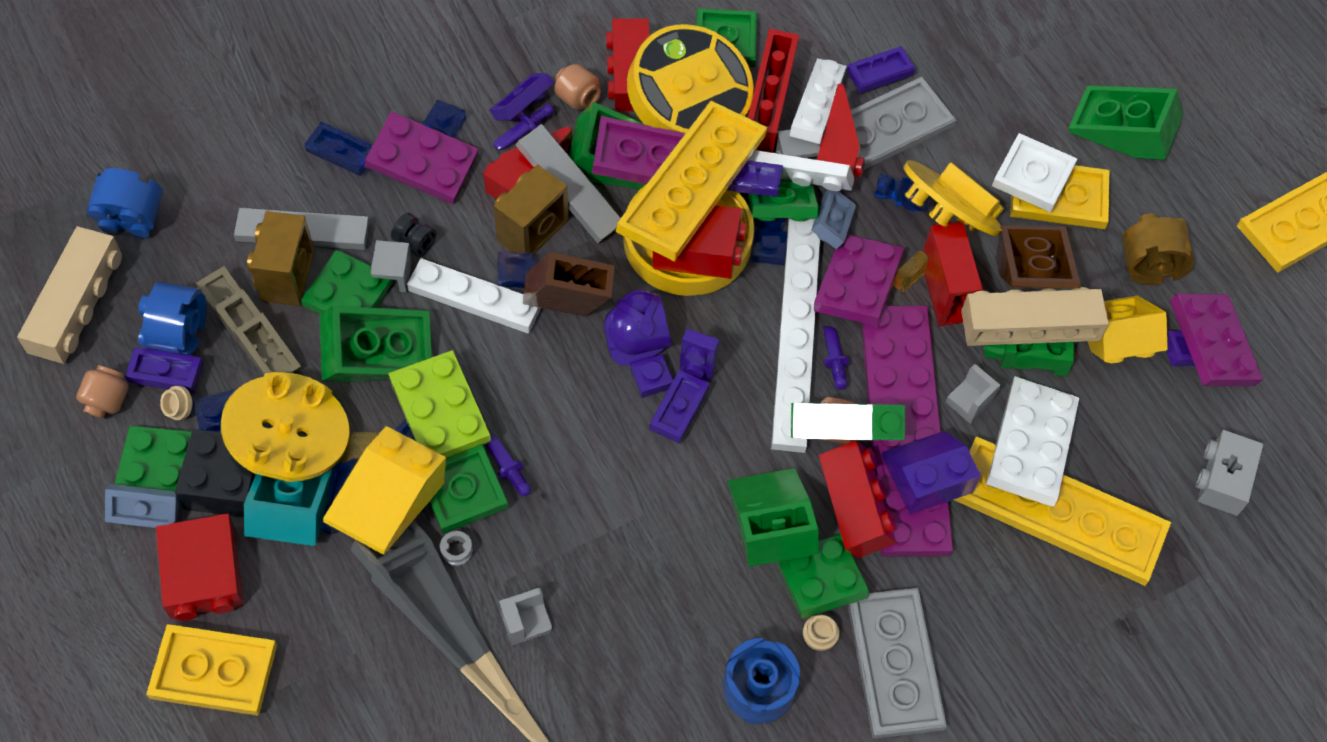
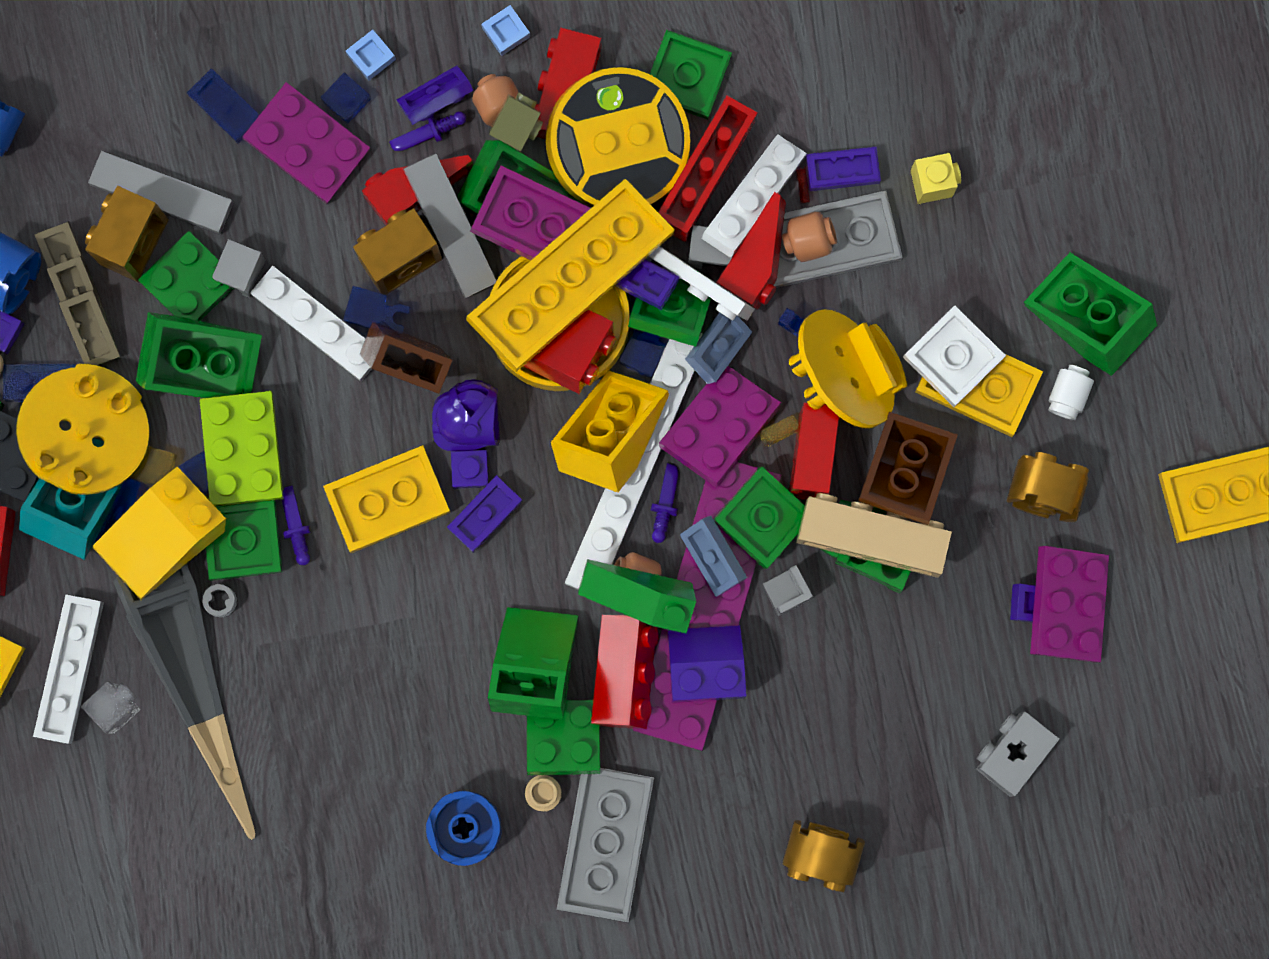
camera: 20 degrees right, 20 degrees up
black wheel [391,213,437,257] -> none
light grey panel [499,588,552,646] -> none
dark purple plate [679,329,719,382] -> none
yellow plate [954,436,1171,586] -> none
white plate [986,376,1079,507] -> none
yellow slope [1087,295,1168,363] -> none
none -> white plate [33,595,104,744]
none -> clear brick [81,681,141,734]
none -> yellow plate [323,445,451,553]
none -> light blue plate [346,29,396,81]
none -> light blue plate [481,5,530,56]
none -> olive brick [488,92,543,151]
none -> yellow slope [551,371,669,493]
none -> sand blue plate [680,515,747,597]
none -> green plate [713,466,805,569]
none -> nougat head [782,212,837,262]
none -> pearl gold brick [782,820,865,892]
none -> clear red leg [796,167,810,203]
none -> light yellow brick [911,153,961,204]
none -> white brick [1048,365,1094,420]

